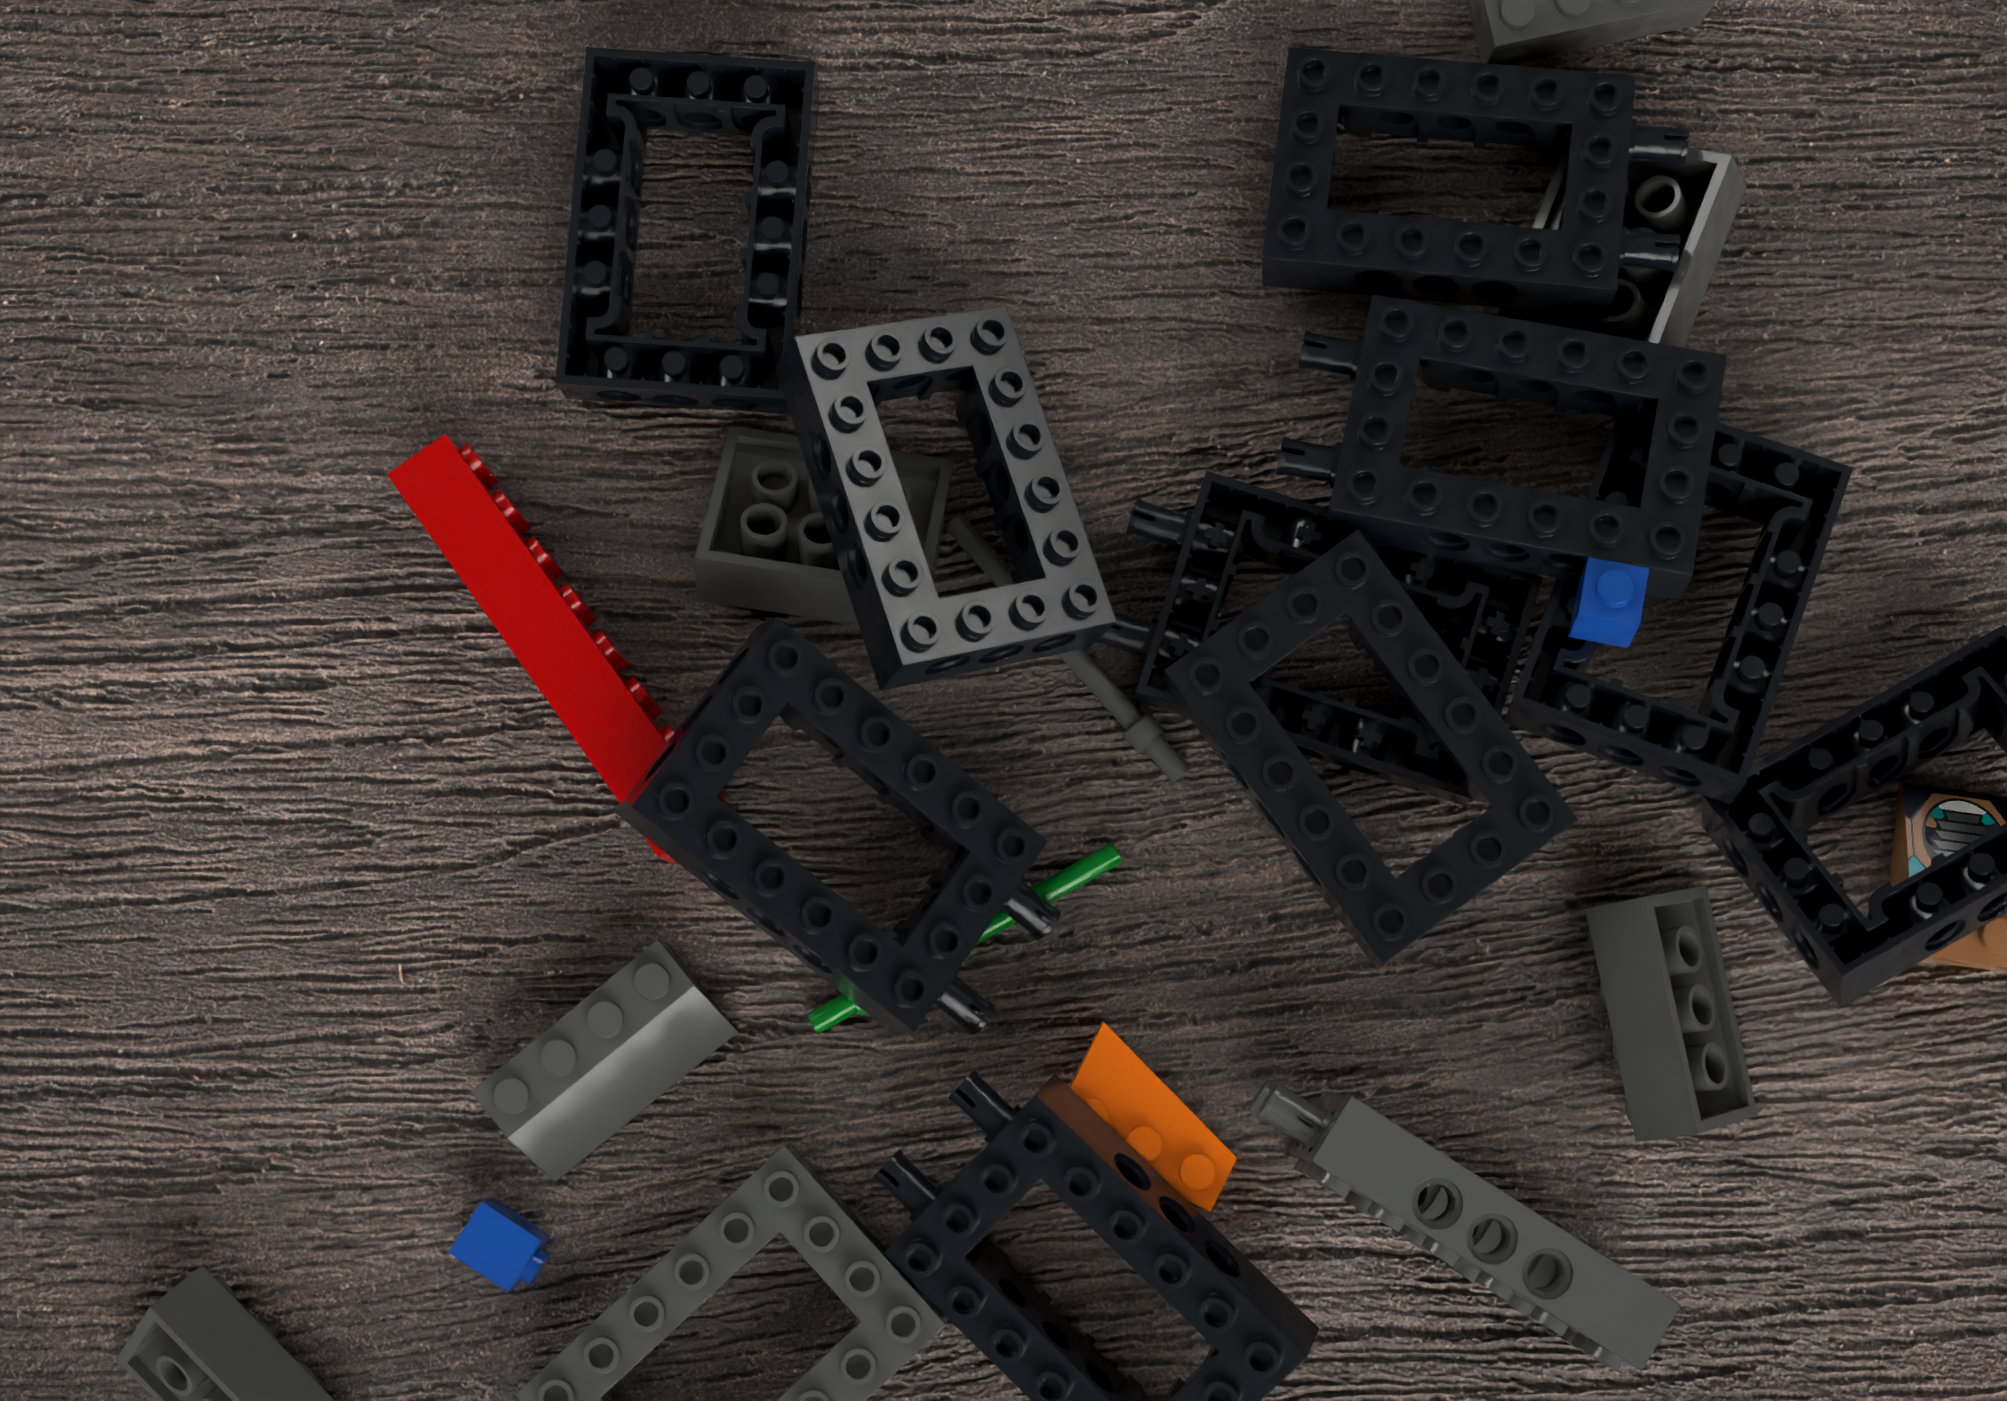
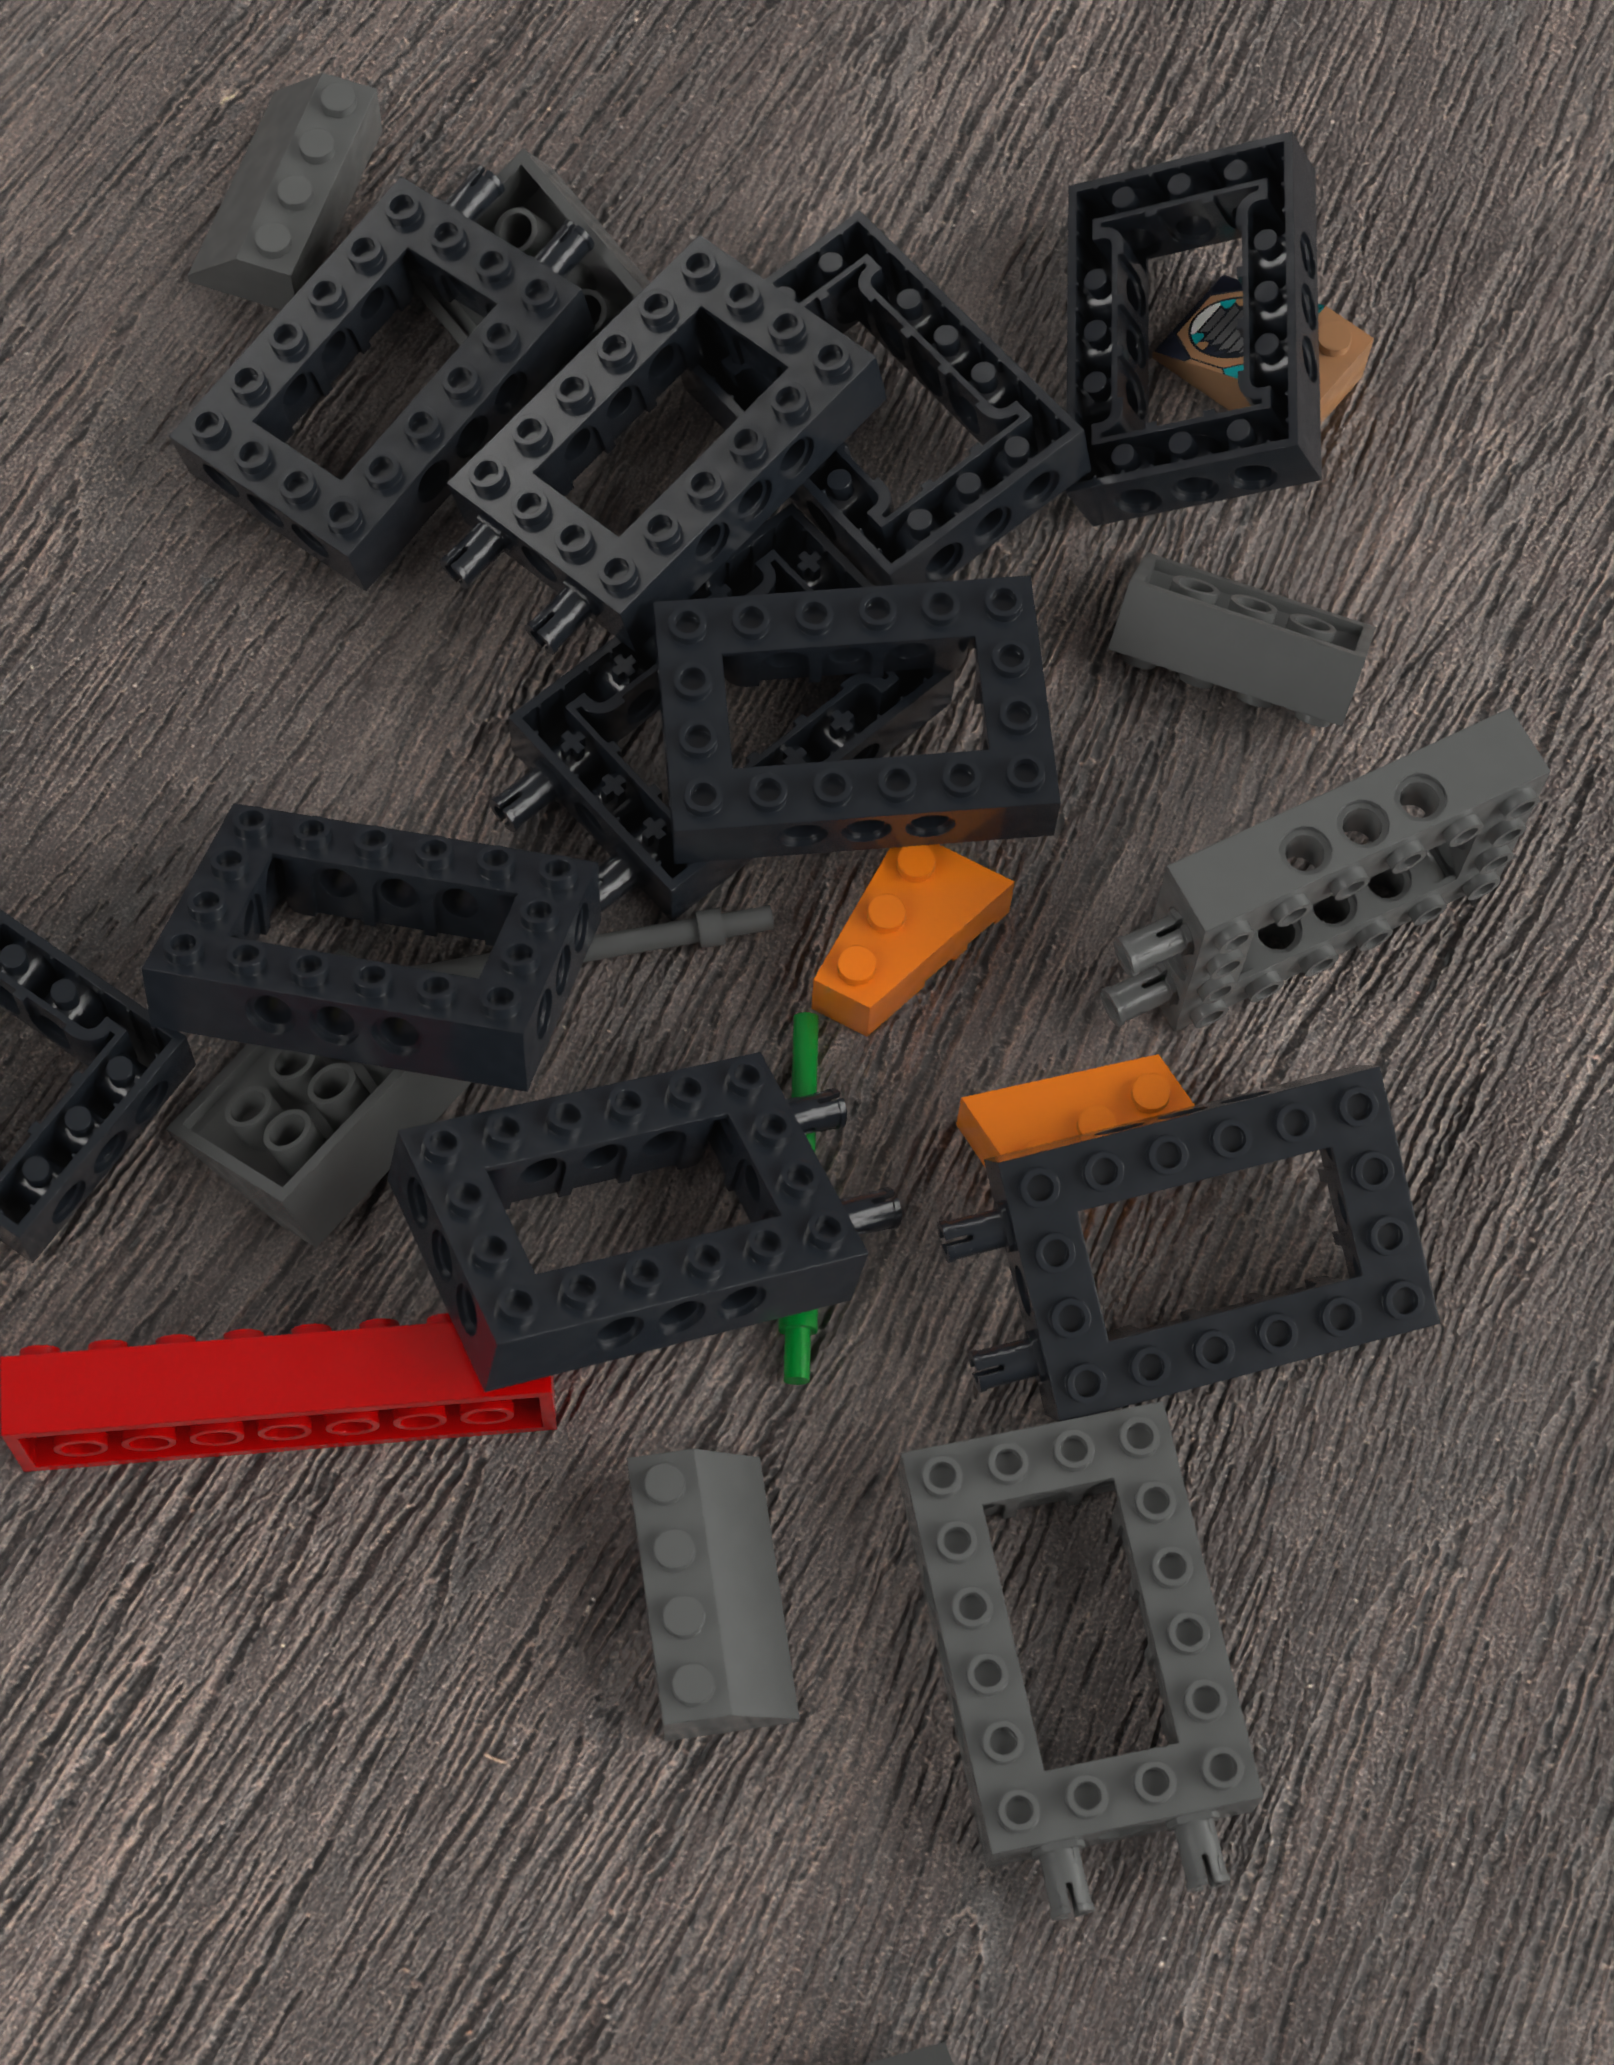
camera: 65 degrees left, 15 degrees down
blue brick [448,1198,551,1292] -> none
blue brick [1568,557,1649,648] -> none
none -> orange wedge [811,844,1015,1037]

